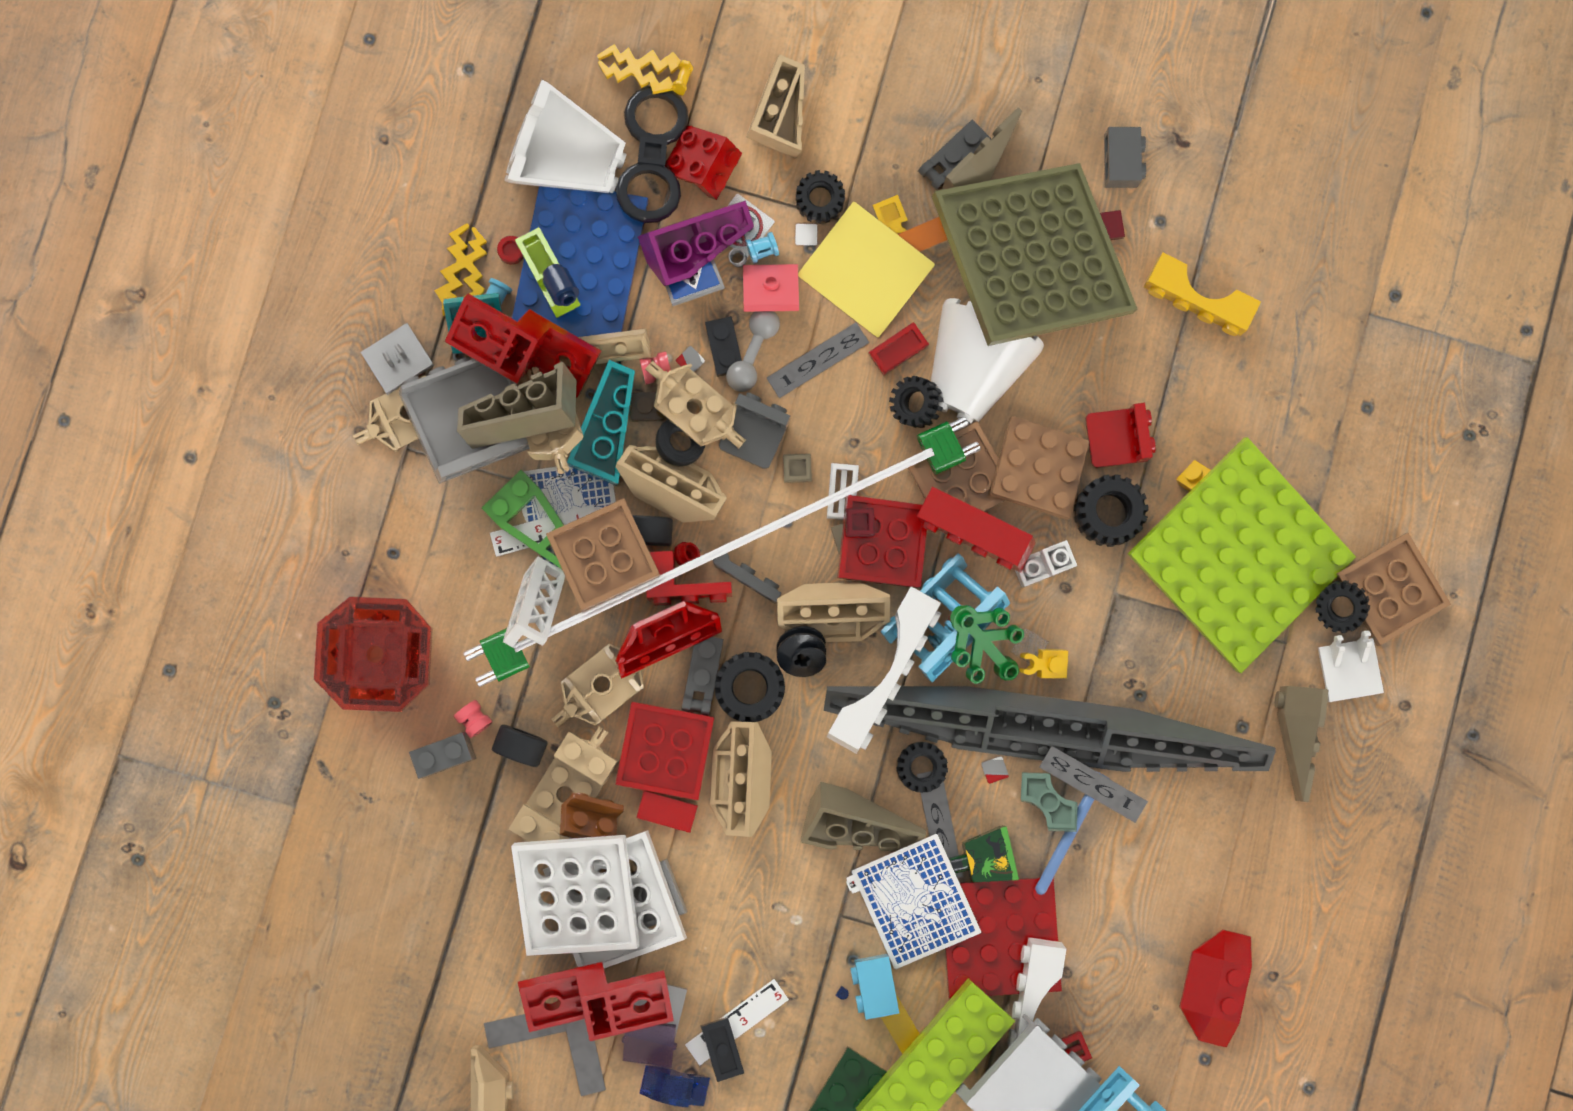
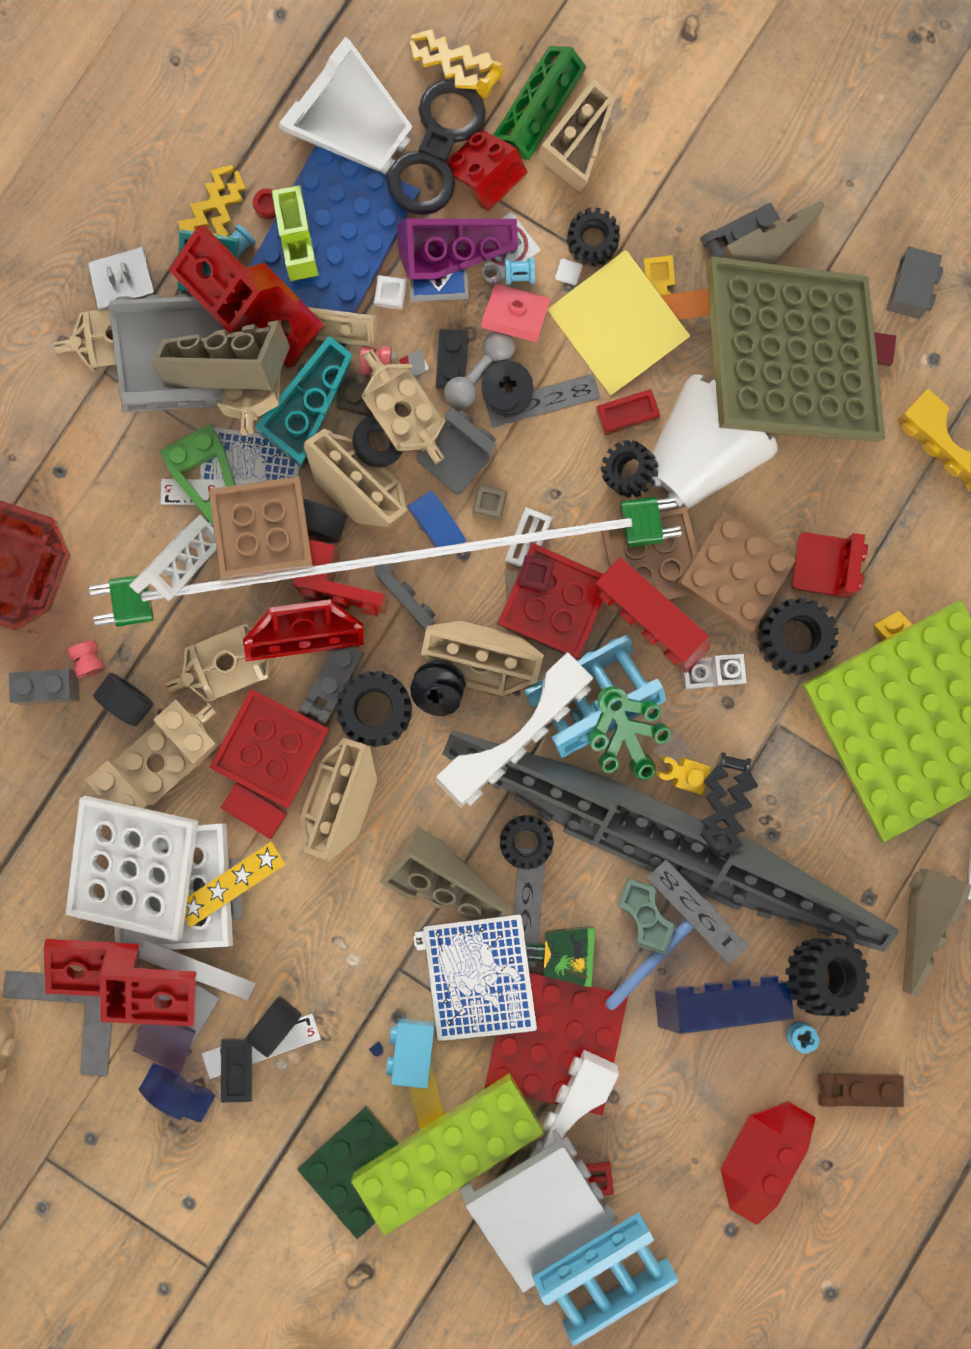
camera: 25 degrees right, 0 degrees up
dark blue brick [543,264,579,306] -> none
dark orange bracket [560,793,624,838] -> none
red plate [674,542,700,566] -> none
light grey sticker [981,756,1009,784] -> none
none -> white sticker [139,940,256,1000]
none -> yellow sticker [185,841,285,927]
none -> black tyre [245,996,302,1057]
none -> white tile [374,275,407,310]
none -> blue slope [407,491,467,557]
none -> black piece [482,361,534,417]
none -> green fence [493,46,587,160]
none -> clear blue wedge [655,975,794,1034]
none -> black piece [700,752,758,856]
none -> black tyre [785,938,870,1017]
none -> medium azure bush [786,1022,820,1054]
none -> reddish brown plate [818,1073,904,1107]

